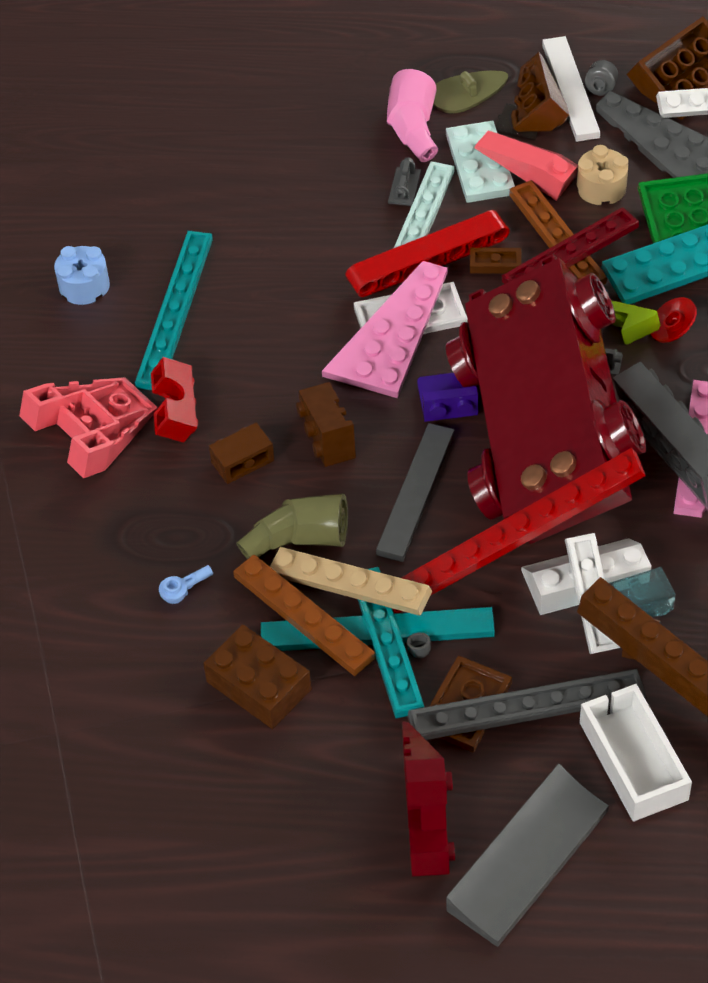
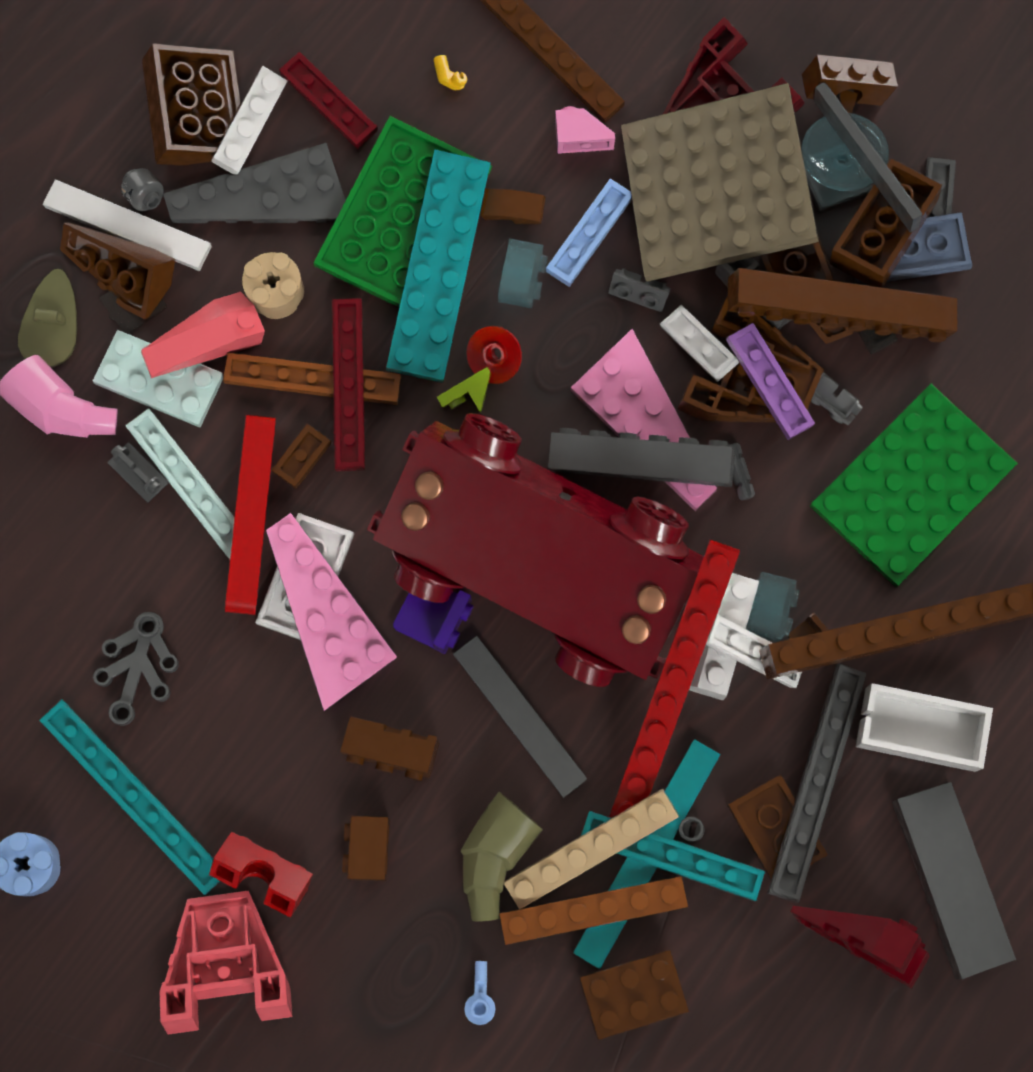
camera: 60 degrees left, 25 degrees up
none -> dark grey plant [93,612,179,726]

